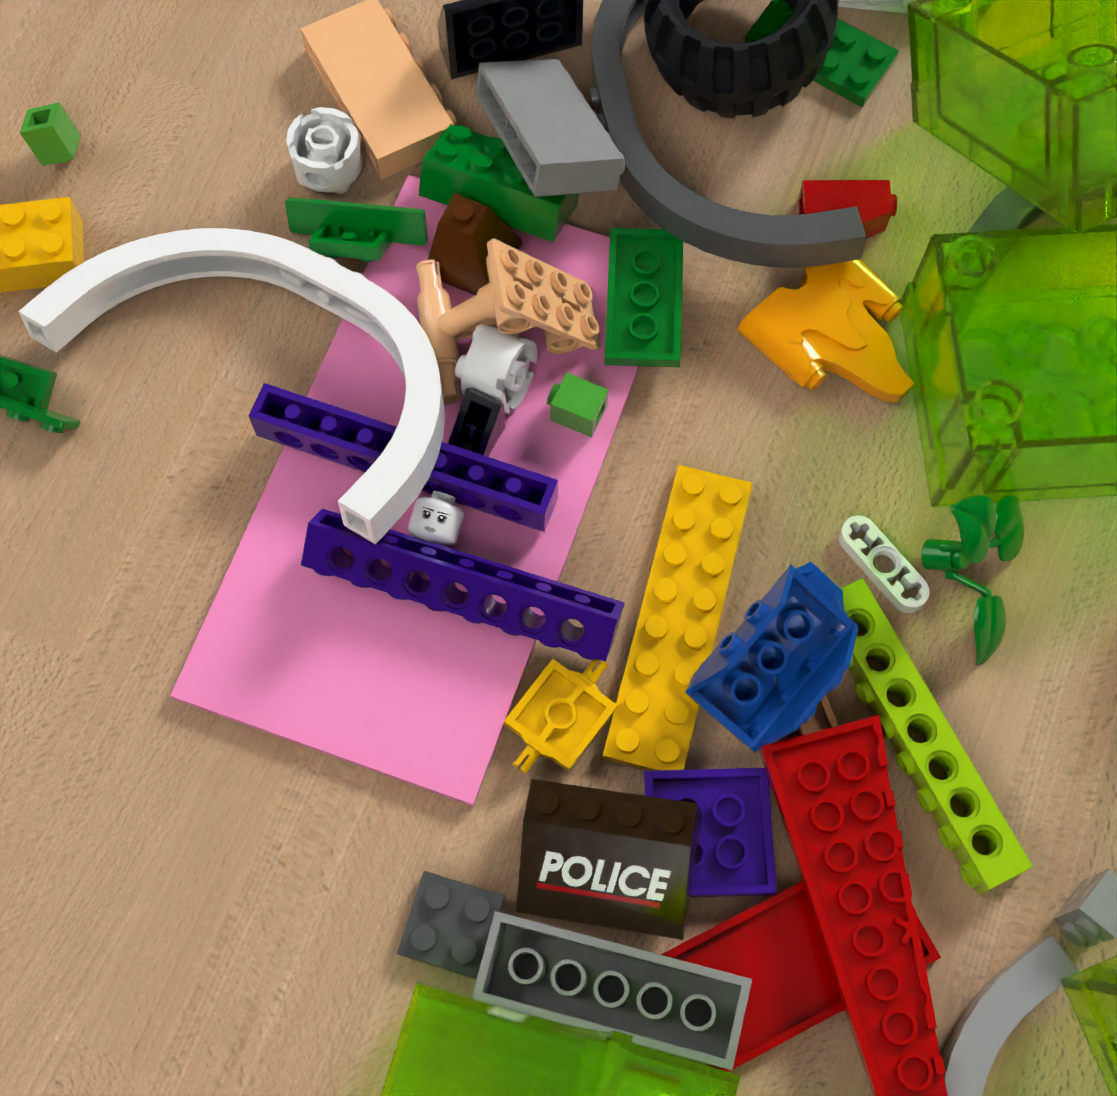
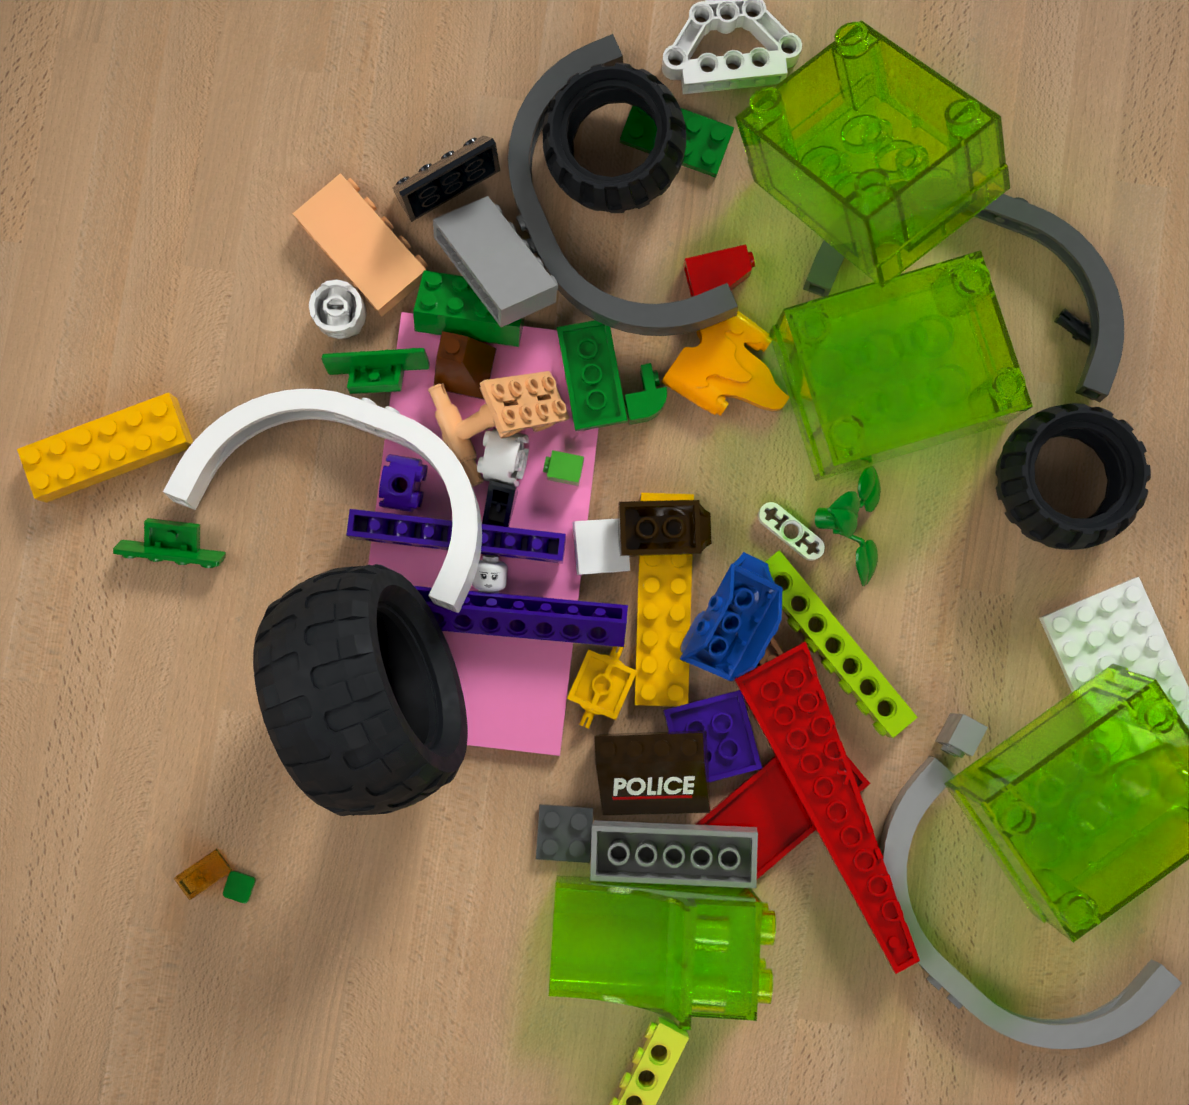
camera: 15 degrees left, 15 degrees up
bright green brick [20,102,81,166] -> none
none -> black tyre [253,564,468,816]
none -> dark purple brick [379,454,428,512]
none -> white tile [572,519,630,575]
none -> dark brown slope [618,500,712,557]
none -> green brick [624,363,667,425]

